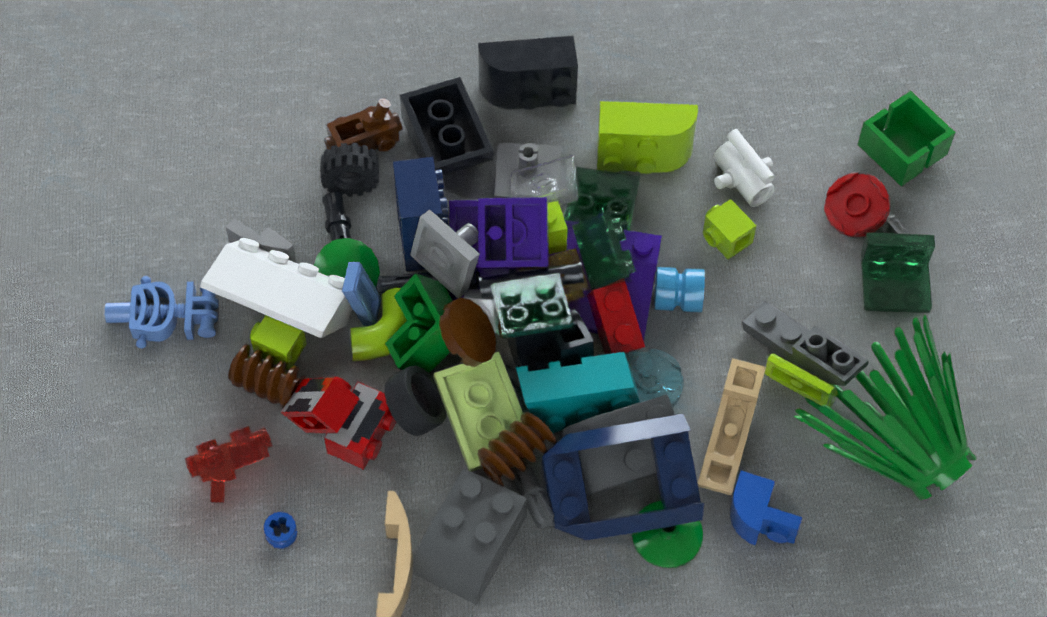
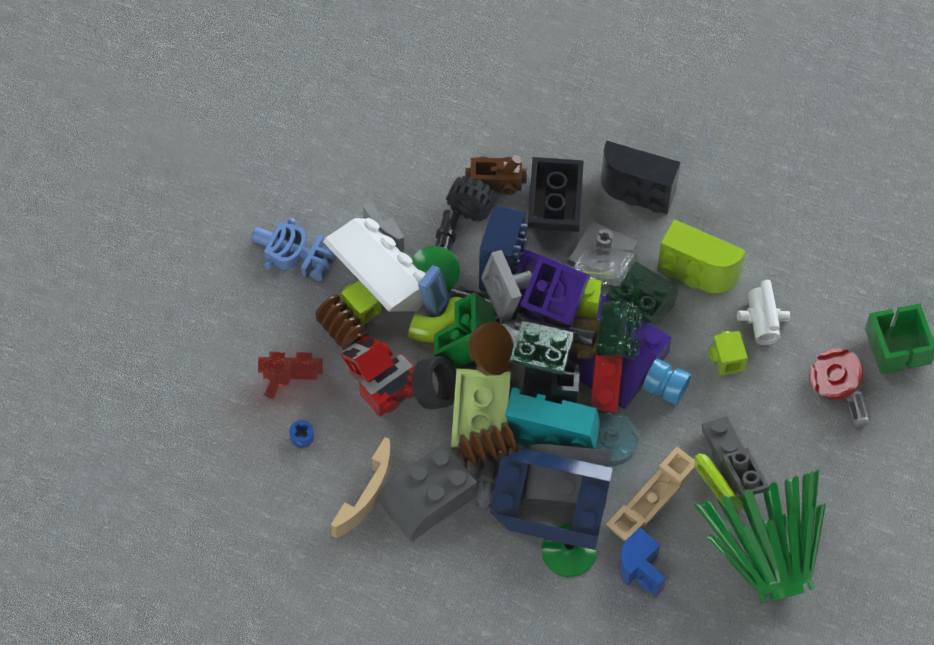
camera: 25 degrees right, 0 degrees up
clear green bracket [861,233,935,313] -> none

